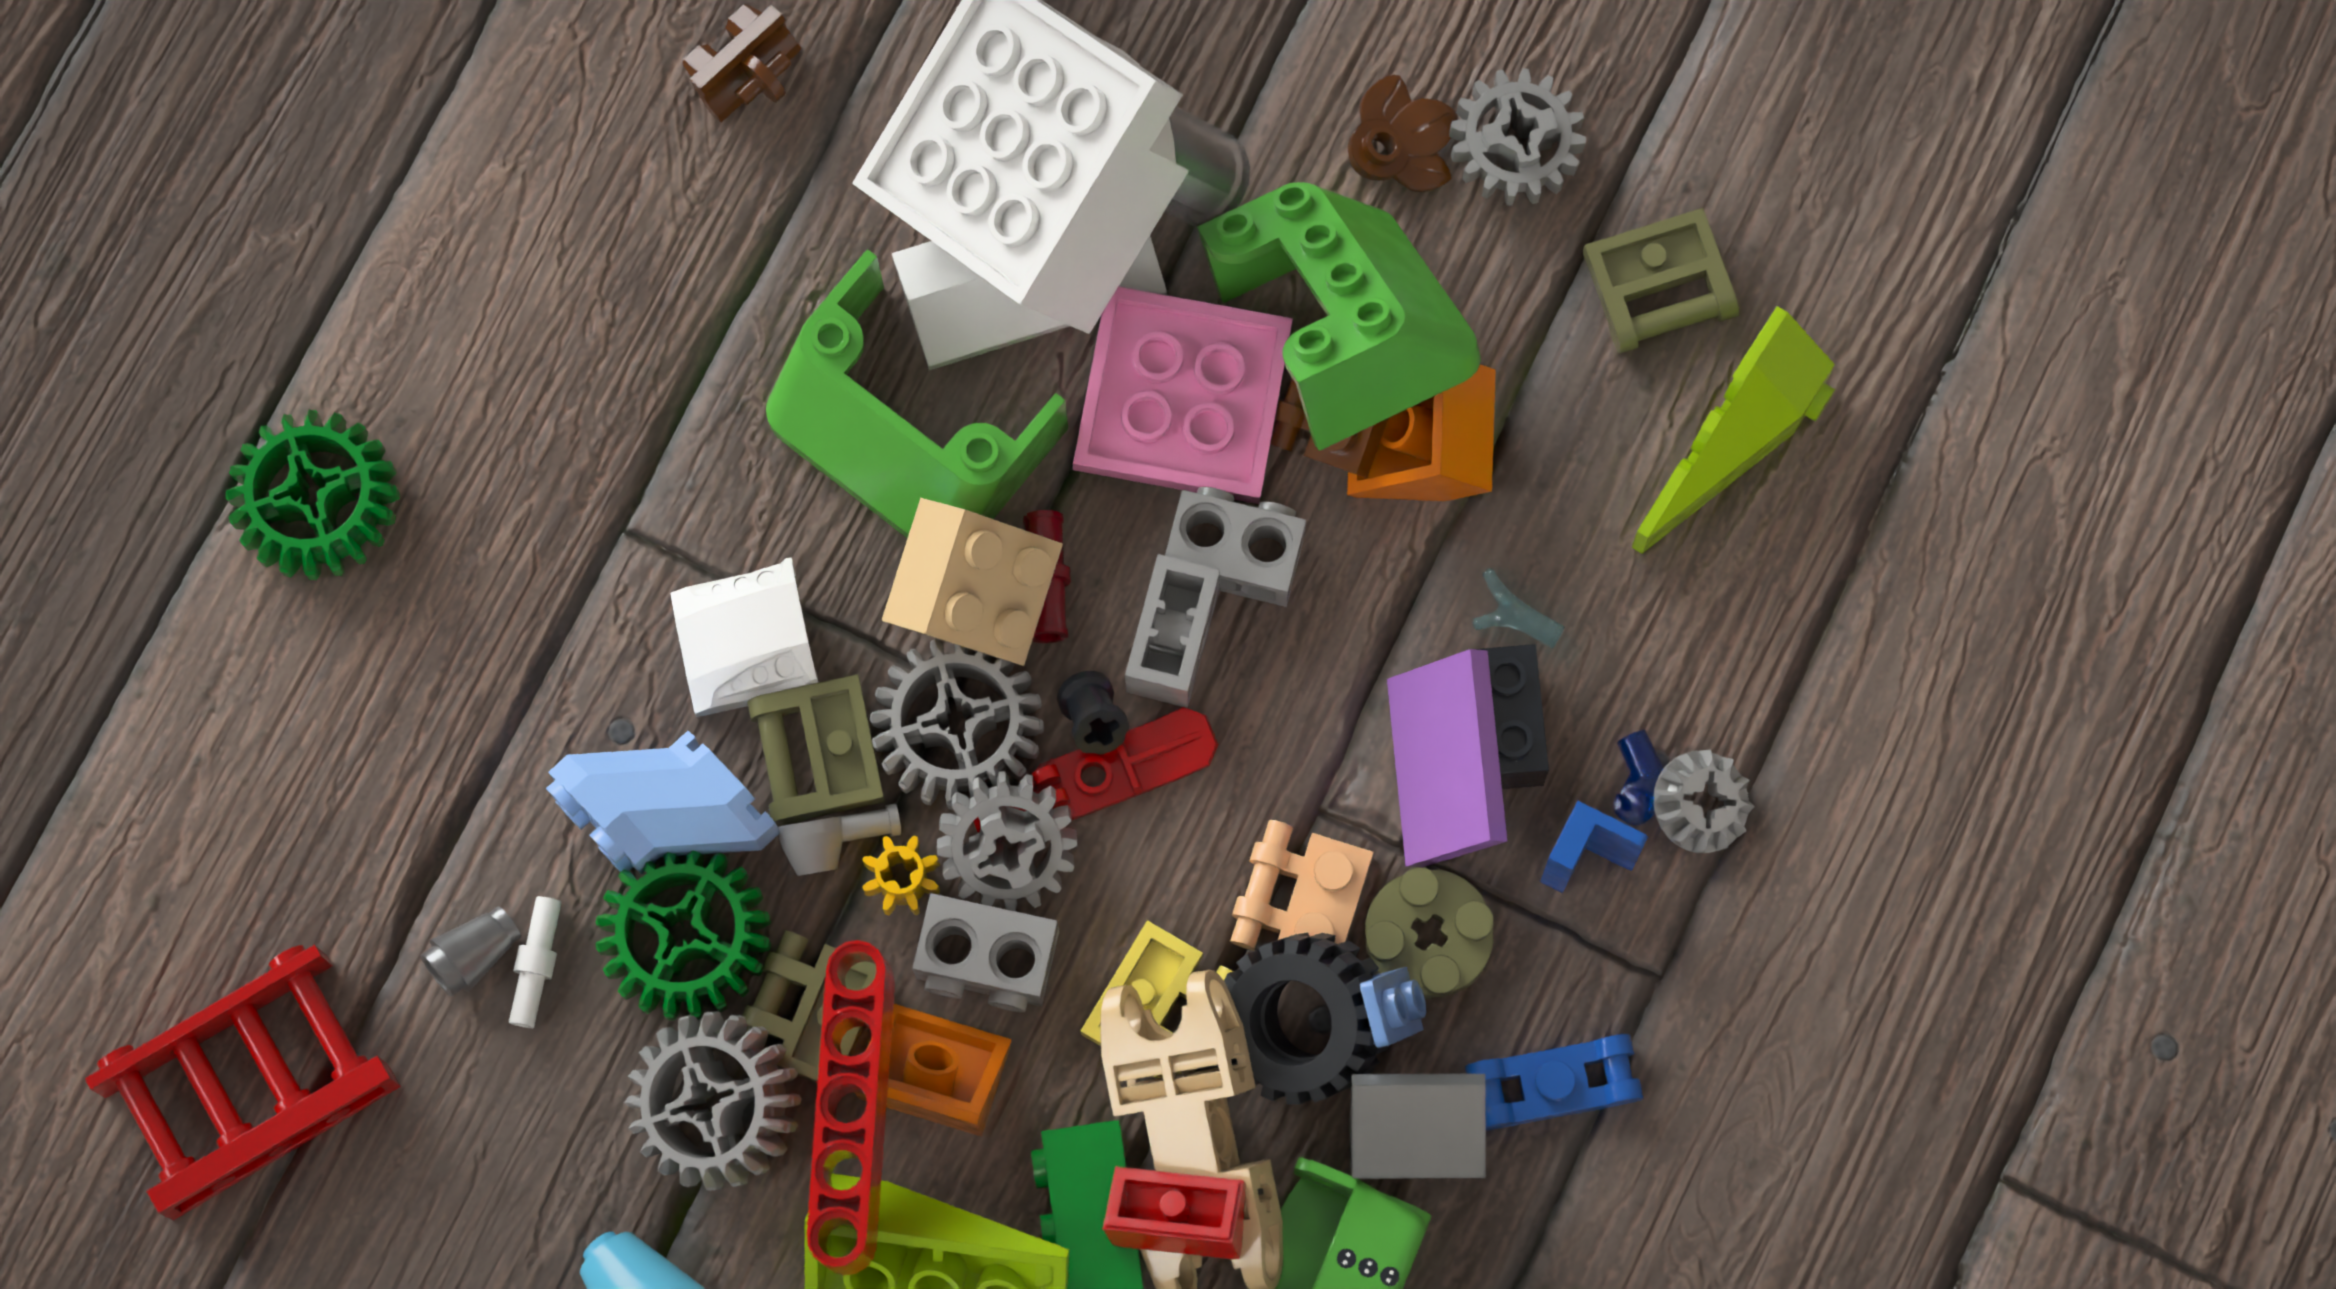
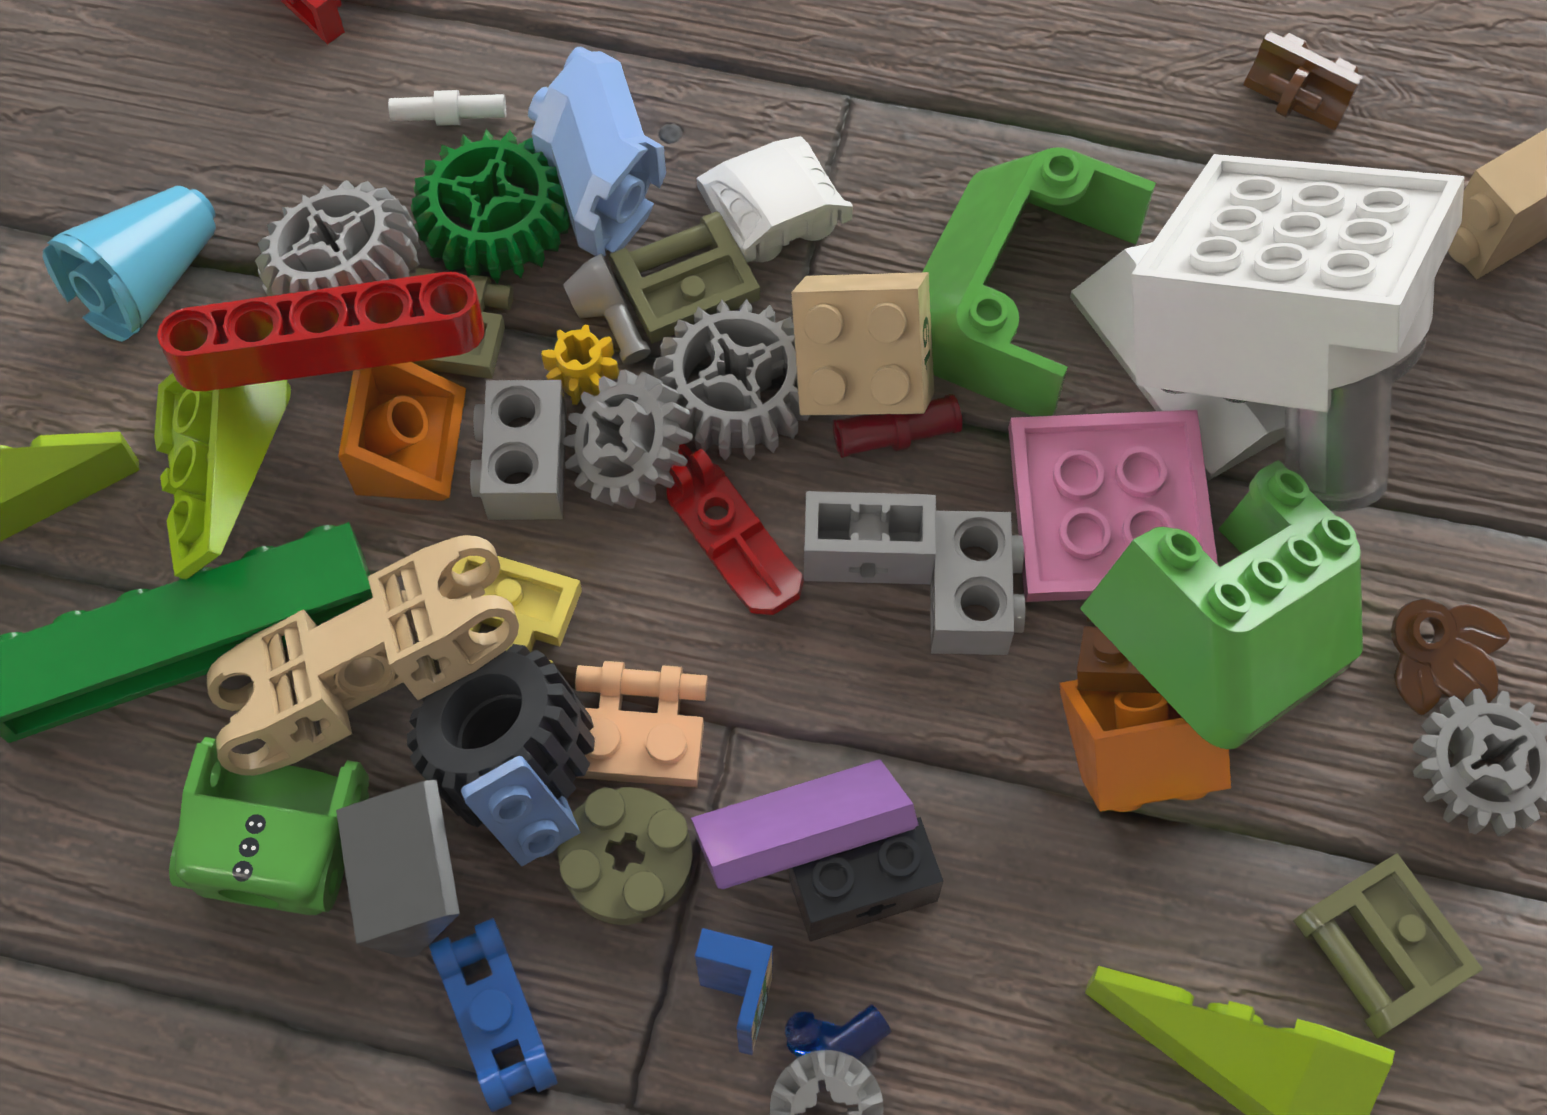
camera: 75 degrees right, 10 degrees down
flat silver cone [421,906,521,997] -> none
black bush [1057,671,1130,755] -> none
red slope [1103,1167,1246,1260] -> none
clear light blue bar [1472,568,1565,649] -> none

